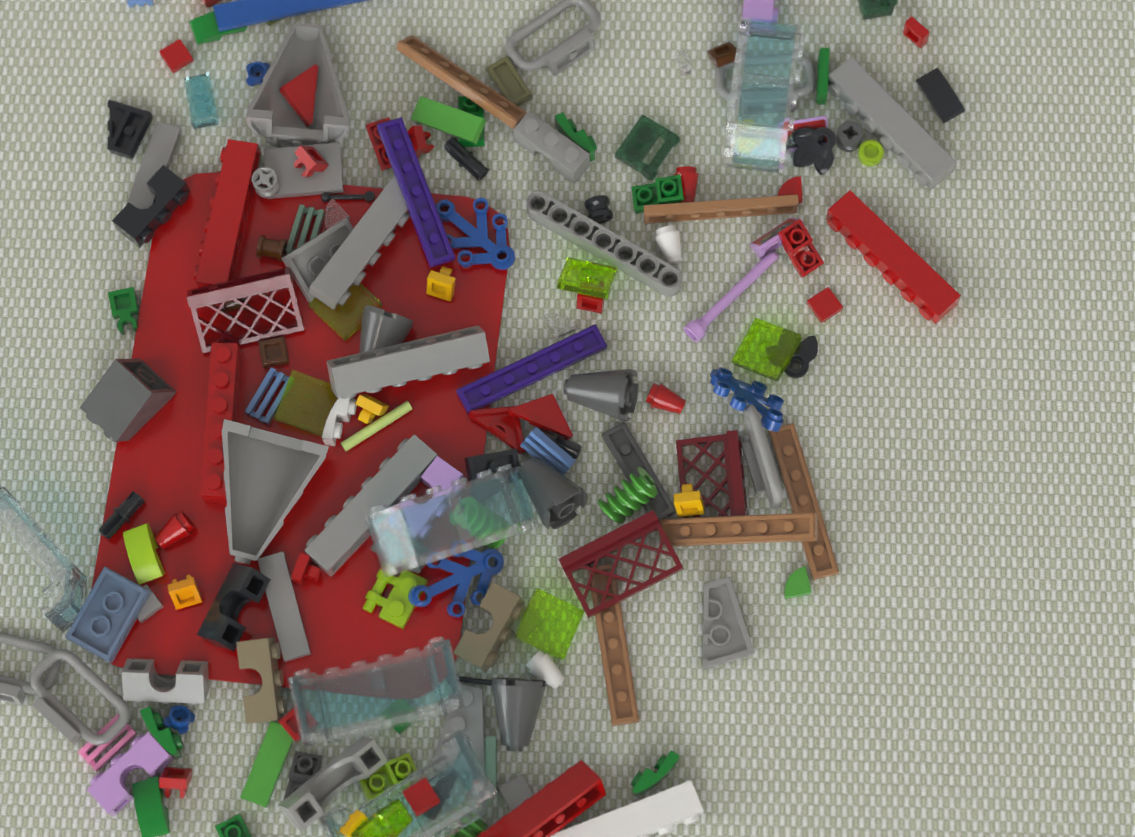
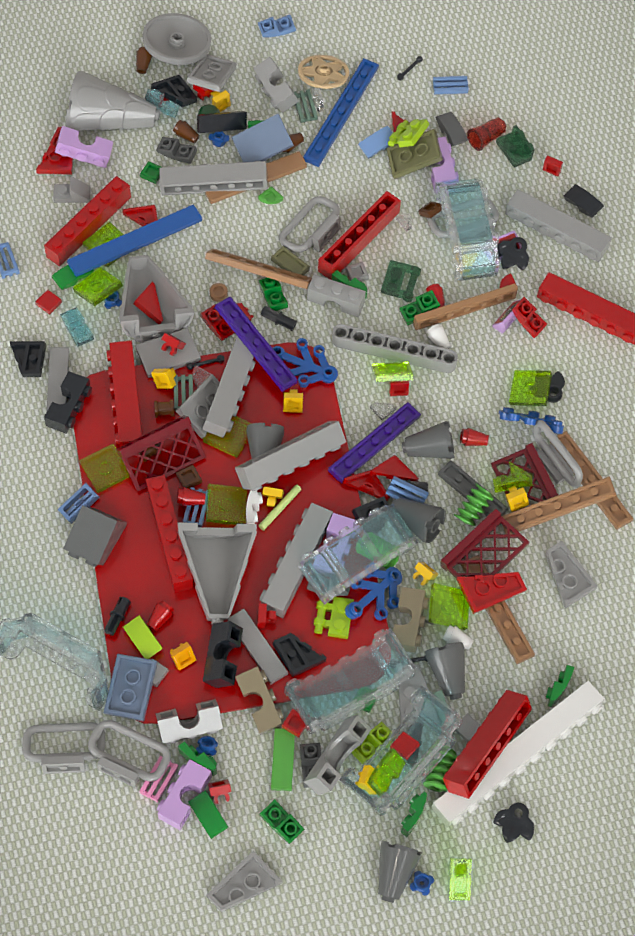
camera: 25 degrees left, 10 degrees down
green plate [108,287,139,335] -> none
light grey wheel [252,167,280,198] -> none
bright green tile [411,96,486,144] -> none
black wheel [584,195,613,224] -> none
lavender piece [683,251,778,343] -> none
bright green tile [784,567,812,599] -> none
red tile [807,287,843,324] -> none
green tile [816,48,830,105] -> none
dark grey wheel [836,121,863,152] -> none
lime tile [858,139,884,166] -> none
none -> medium blue tile [58,483,100,524]
none -> clear neon green tile [73,267,123,307]
none -> clear neon green tile [79,444,130,493]
none -> yellow tile [151,368,176,389]
none -> red cone [177,487,206,506]
none -> medium nougat tile [209,283,228,302]
none -> black wing [272,633,327,677]
none -> red brick [318,191,401,280]
none -> light grey tile [346,262,369,281]
none -> yellow tile [413,562,438,586]
none -> red wing [456,572,527,614]
none -> clear neon green slope [493,462,533,493]

